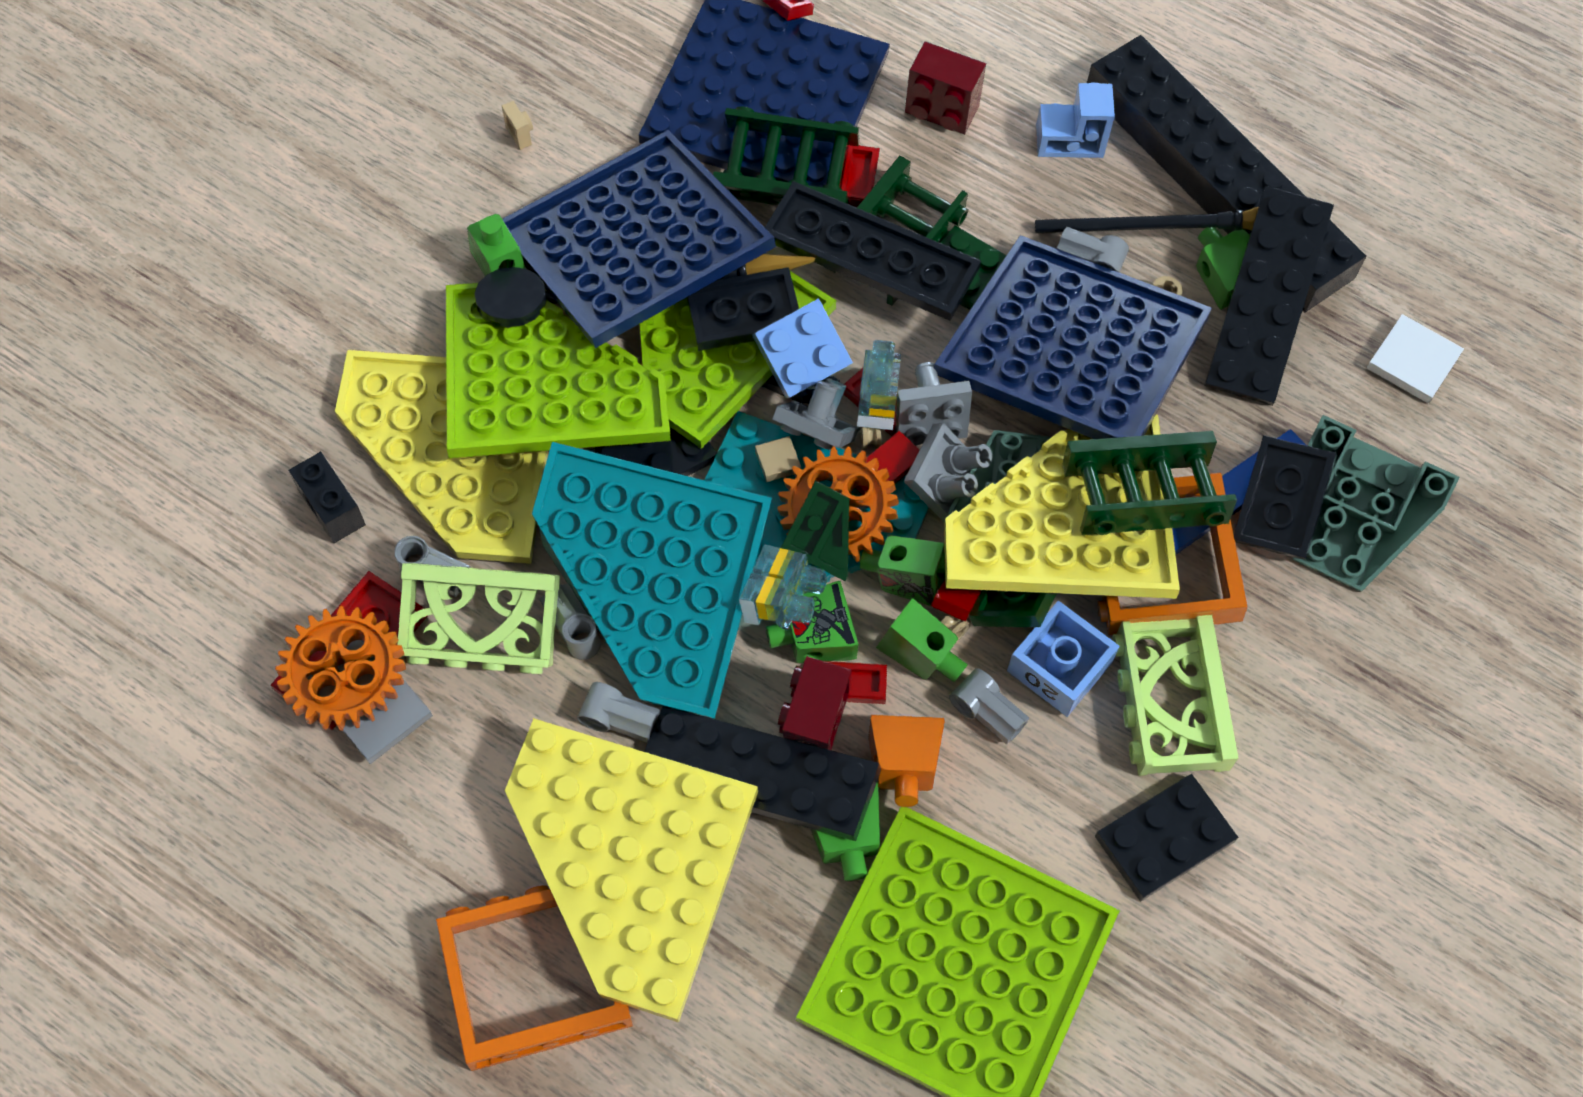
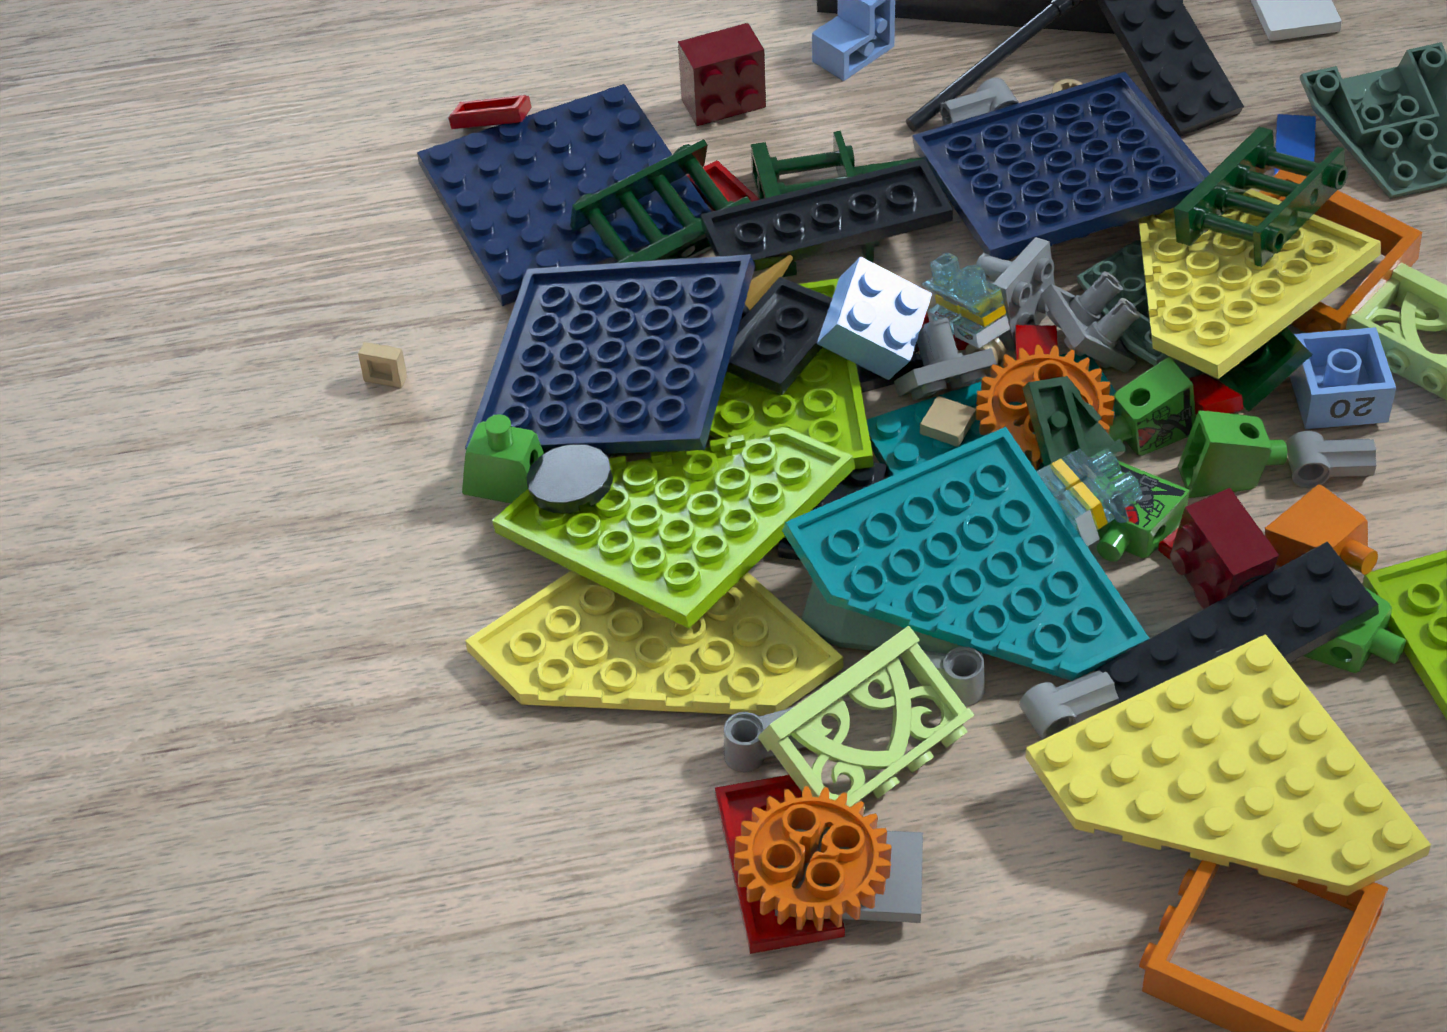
camera: 40 degrees left, 15 degrees down
black brick [289,451,366,543] -> none
bright green torso [1196,228,1250,310] -> none
black plate [1234,435,1337,561] -> none

